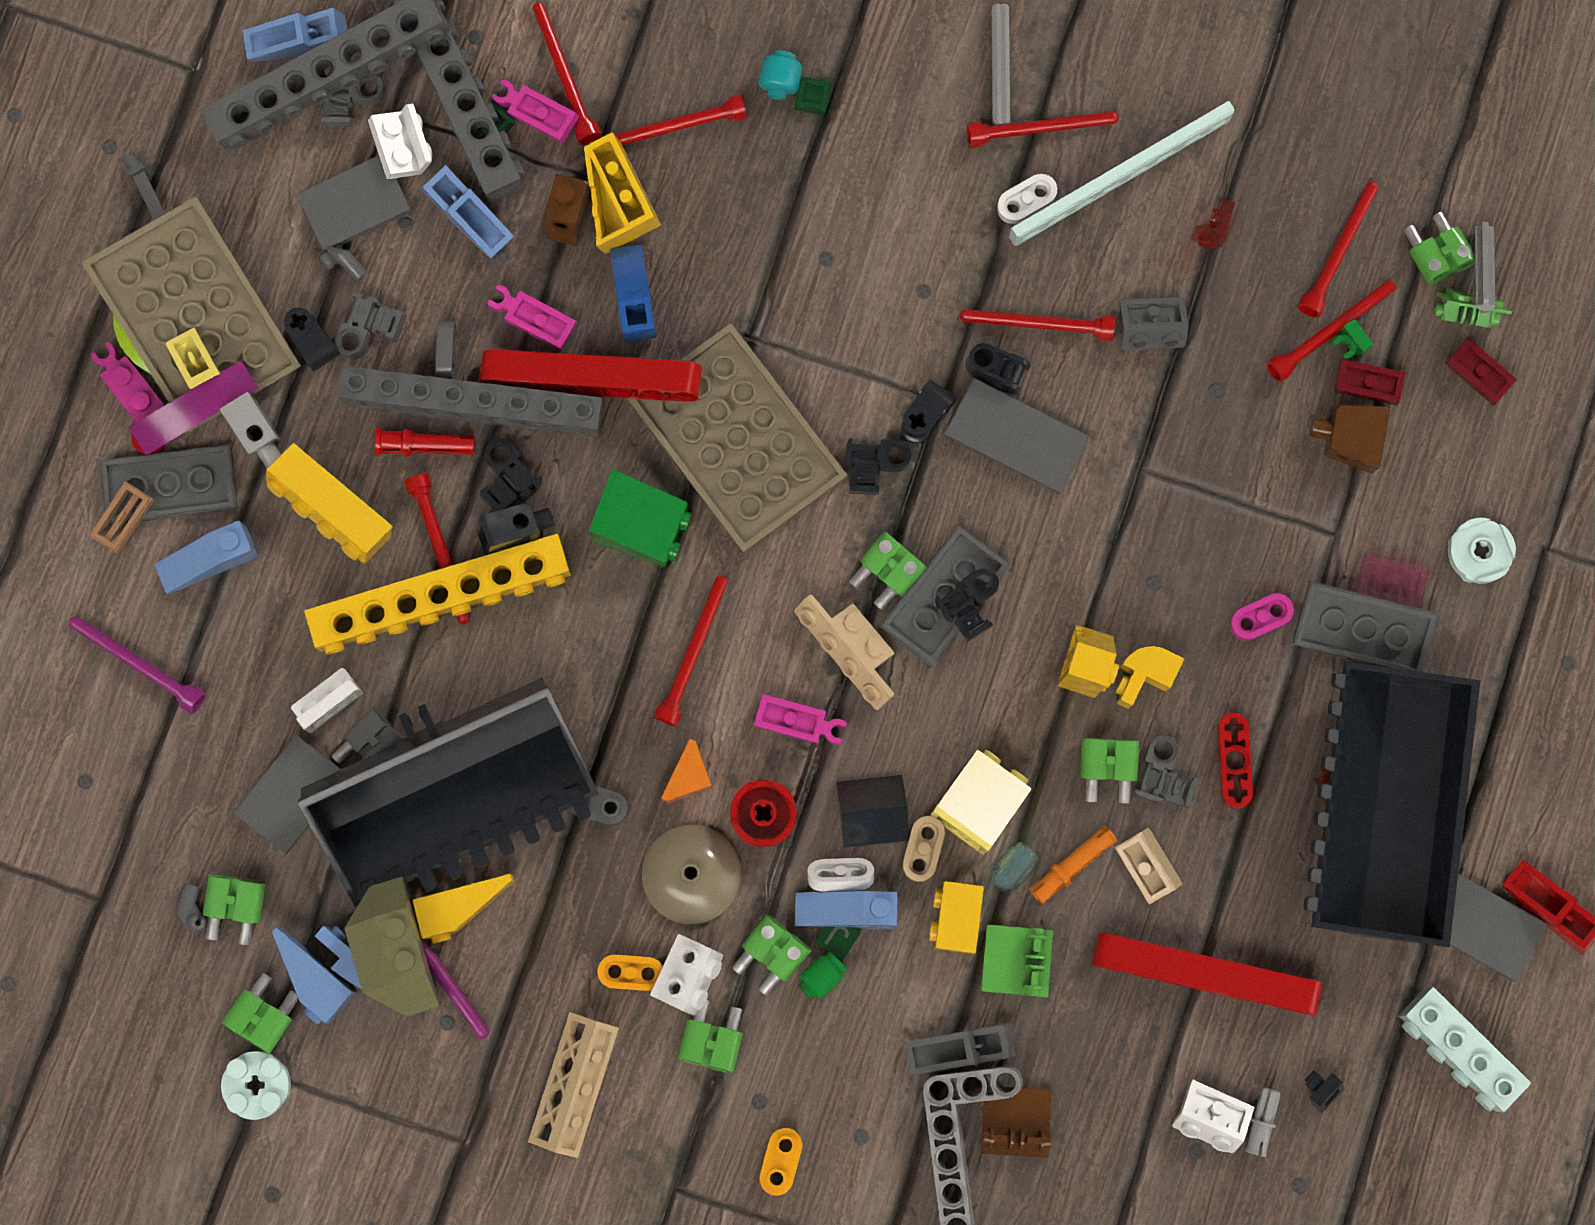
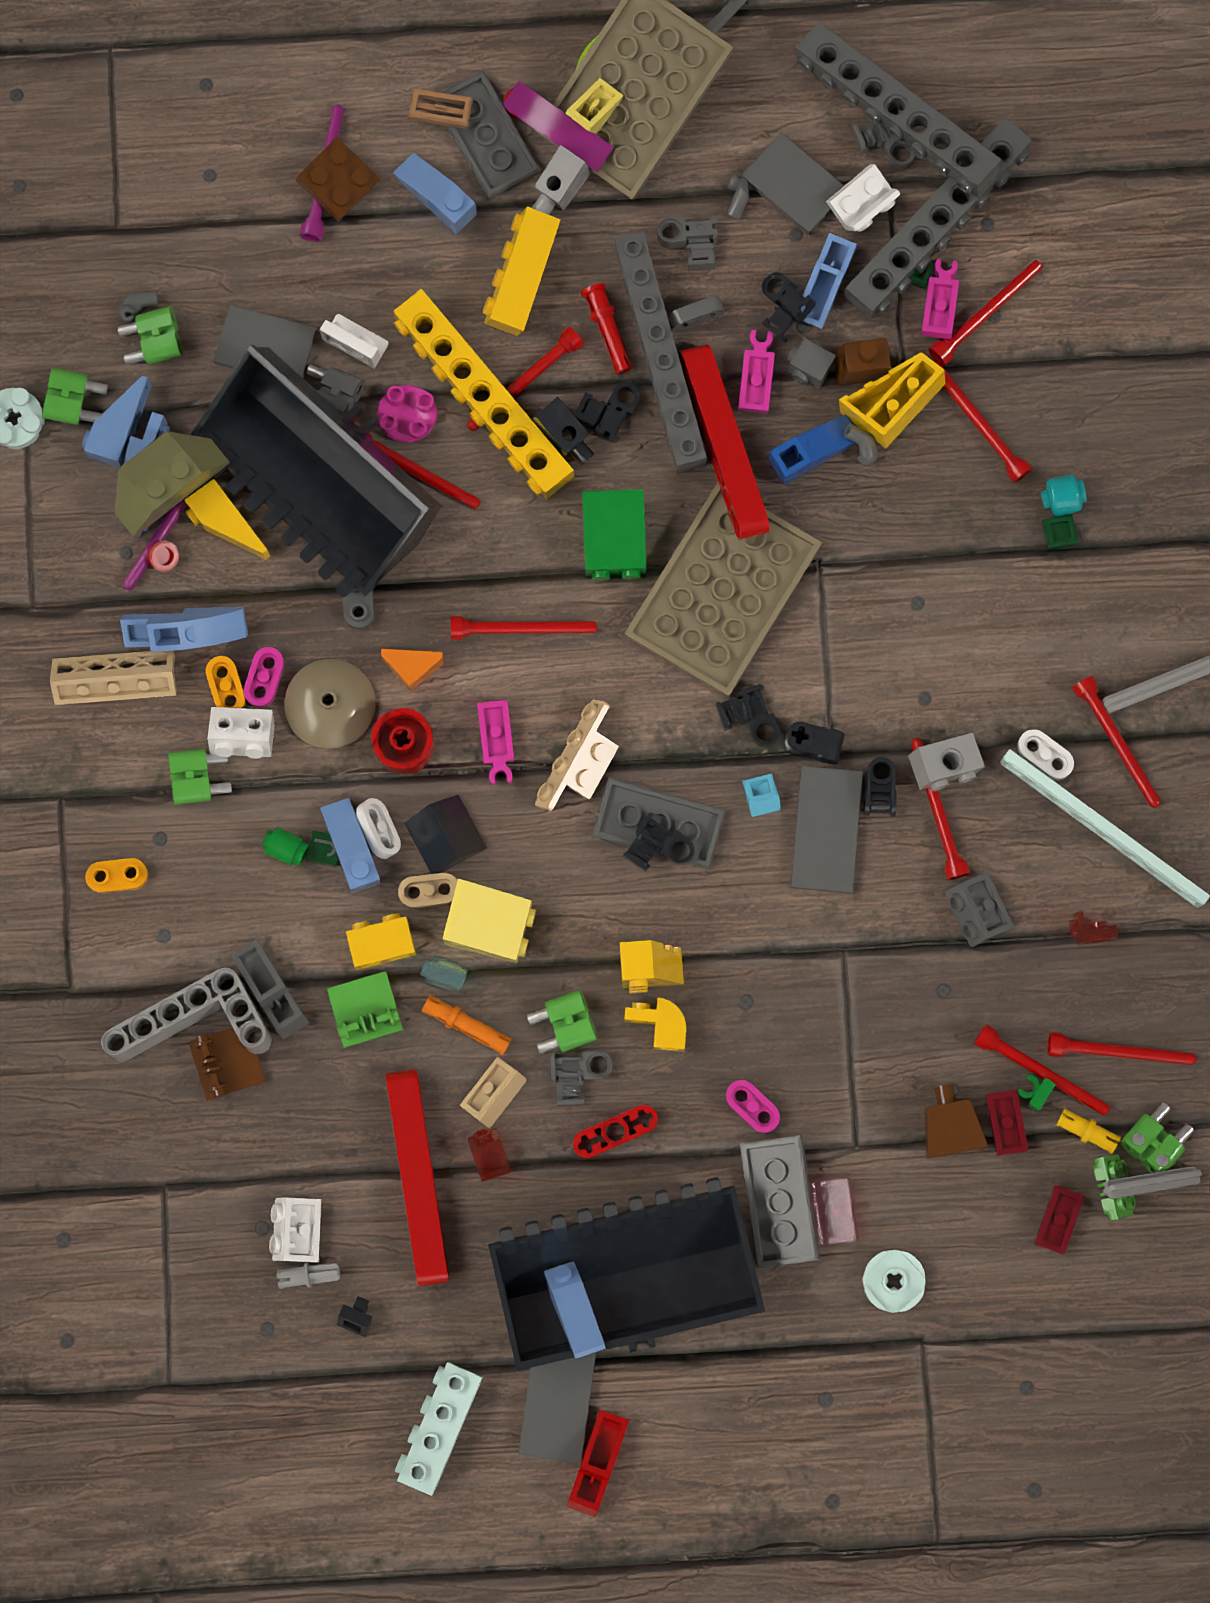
camera: 75 degrees right, 0 degrees up
dark pink plate [91,342,165,422] -> none
medium blue slope [243,8,347,62] -> none
black piece [284,307,340,372] -> none
bright green piece [732,914,812,996] -> none
bright green piece [849,531,927,610] -> none
none -> medium blue slope [120,607,248,652]
none -> tile [147,540,179,571]
none -> dark pink plate [244,647,284,708]
none -> reddish brown plate [295,137,380,222]
none -> red piece [357,424,481,510]
none -> dark pink dish [377,385,437,443]
none -> clear red bracket [468,1128,511,1182]
none -> medium blue slope [544,1261,606,1359]
none -> medium azure slope [742,773,781,817]
none -> black piece [761,272,816,343]
none -> dark grey brick [787,338,836,389]
none -> dark grey arm [844,424,878,466]
none -> light grey brick [908,733,985,791]
none -> yellow pin [1056,1108,1121,1154]

